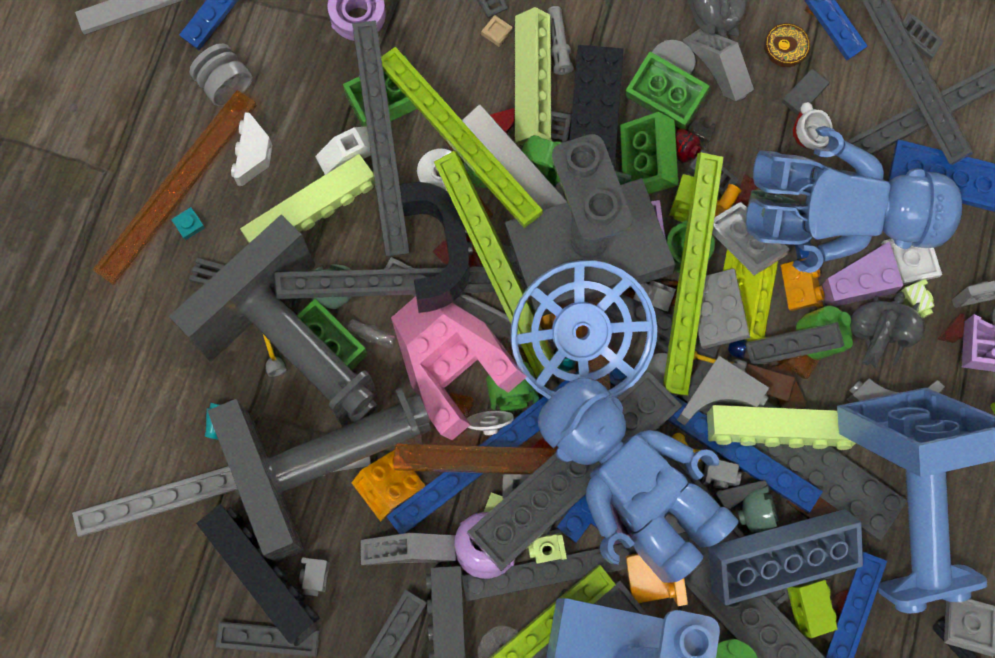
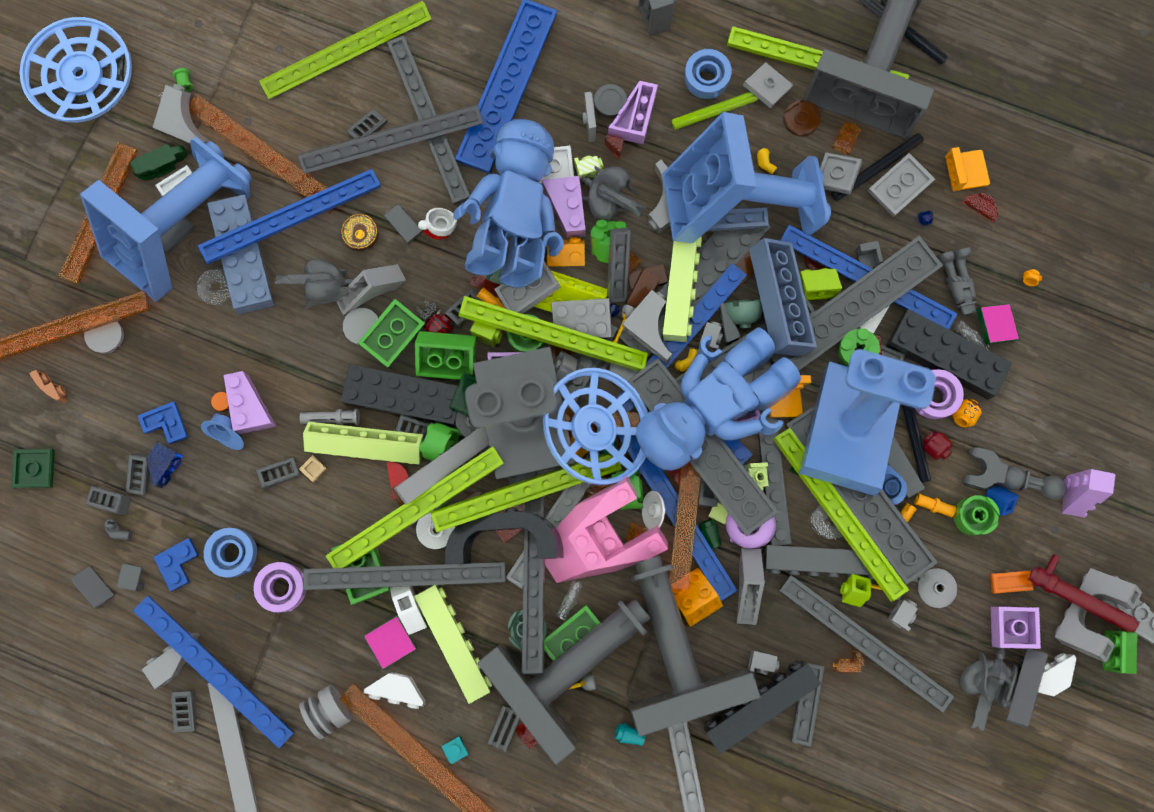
camera: 80 degrees left, 5 degrees up
none -> dark pink tile [363,615,417,670]
none -> dark green cone [699,518,721,549]
none -> sand blue plate [707,207,769,231]
none -> yellow arm [757,148,777,175]

